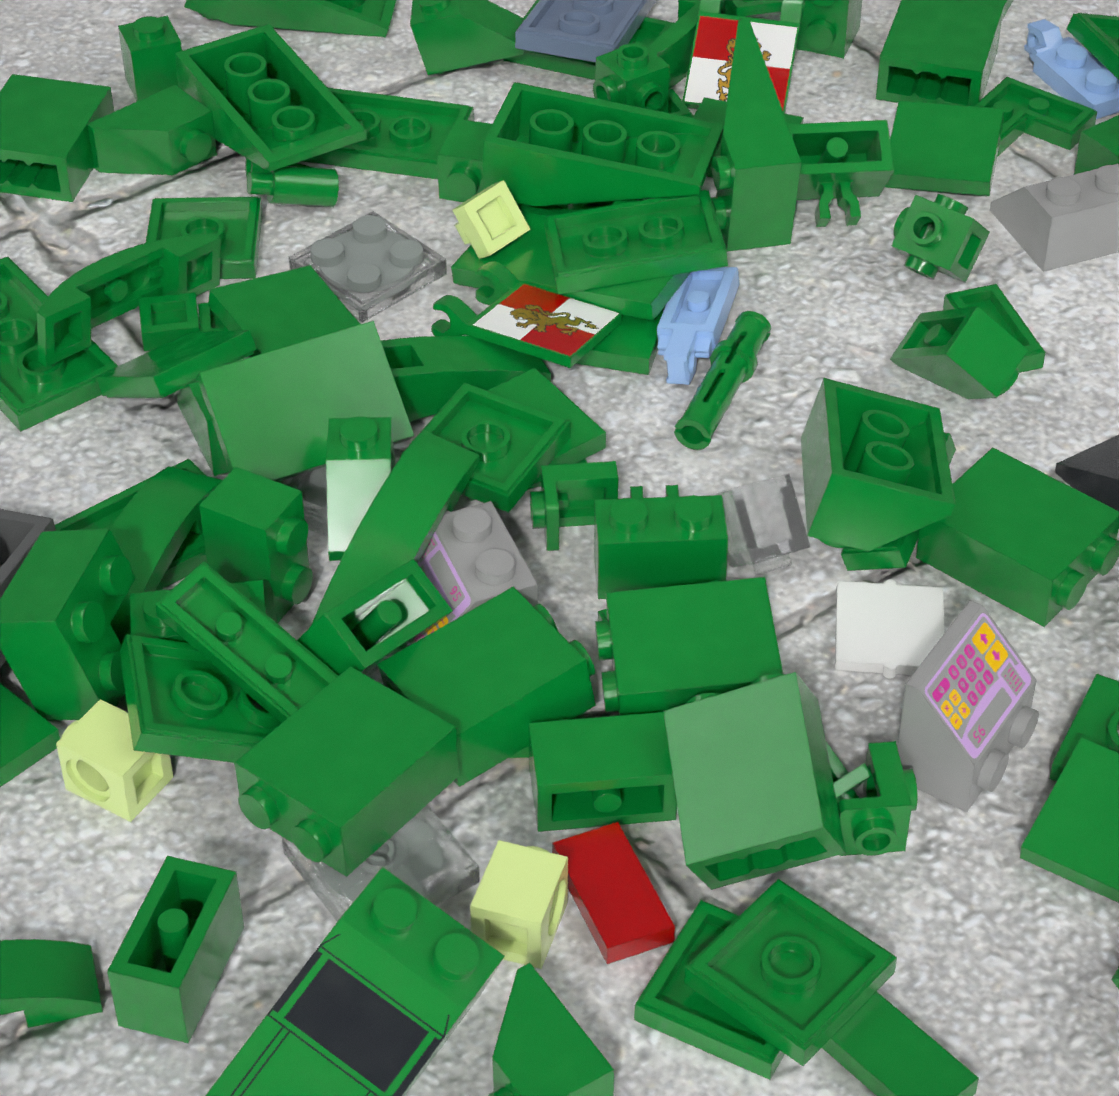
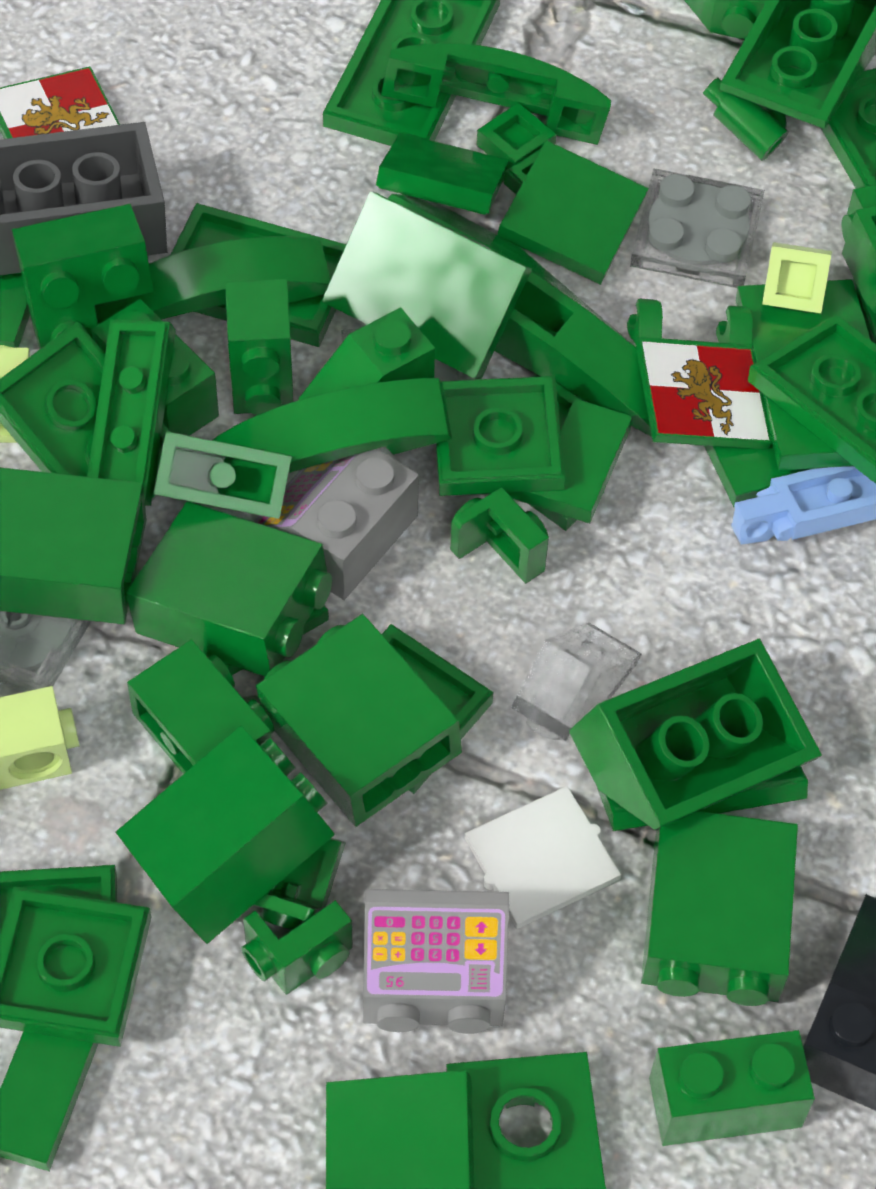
camera: 55 degrees right, 15 degrees up
green tile [146,197,263,279] -> none
red tile [552,822,675,964] -> none
green brick [594,485,728,599] -> none
green pin [674,311,771,450] -> none

